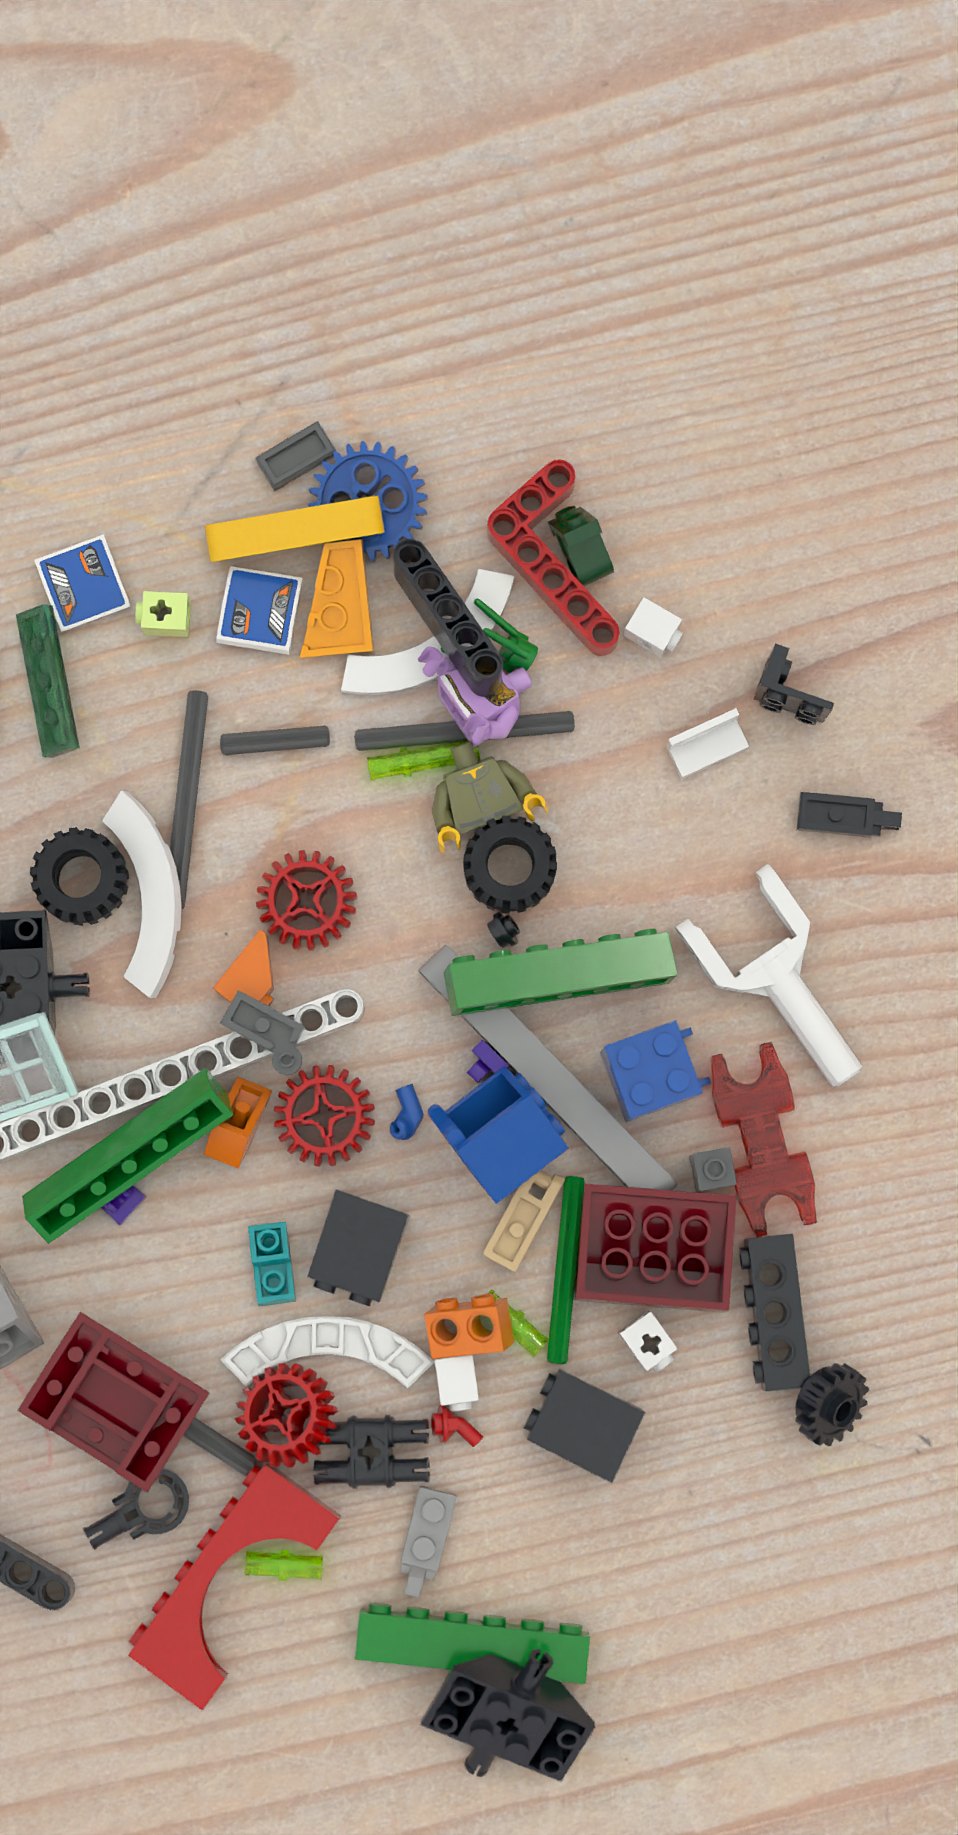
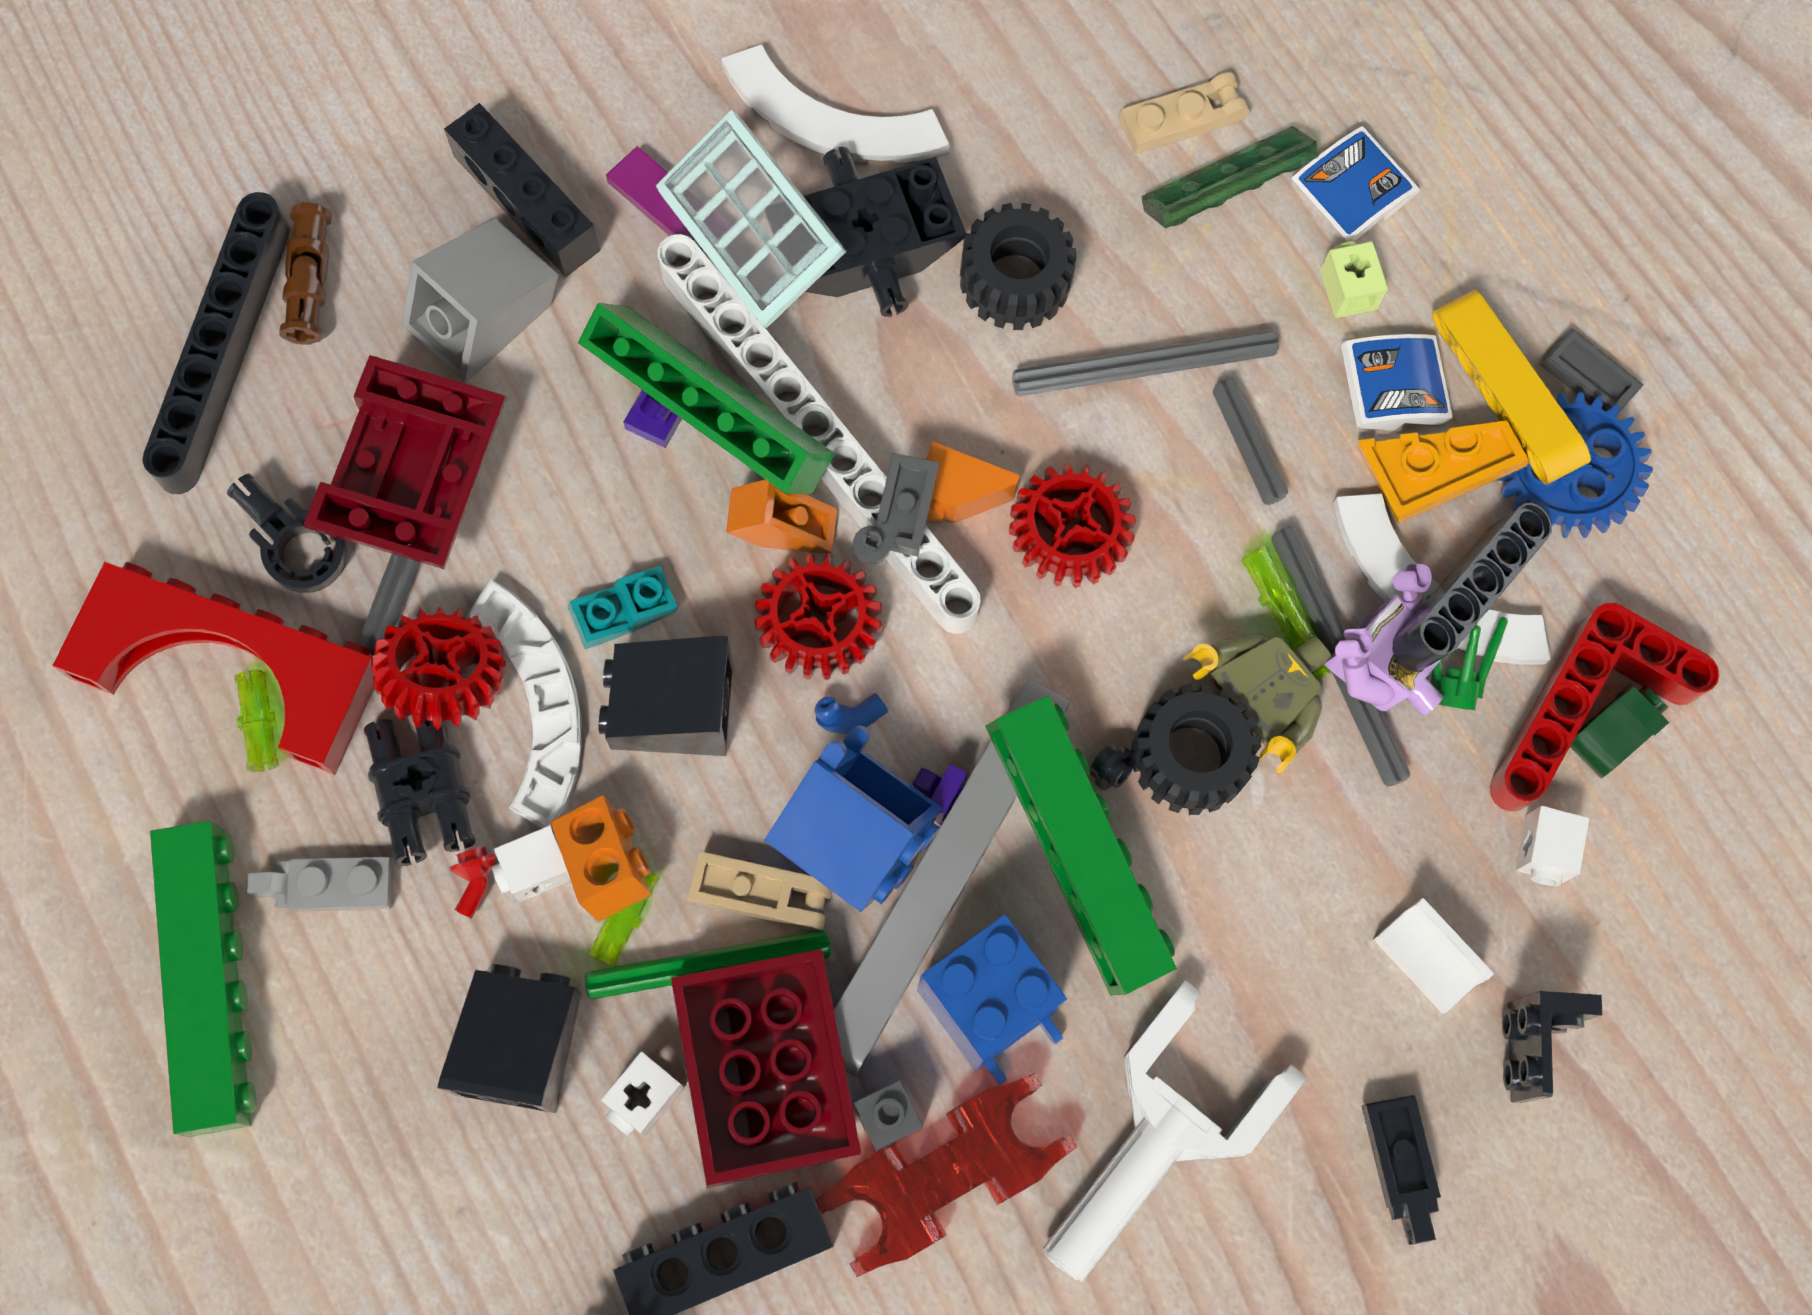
camera: 70 degrees right, 10 degrees down
white tile [102,790,181,998] -> none
black slope [420,1649,595,1782] -> none

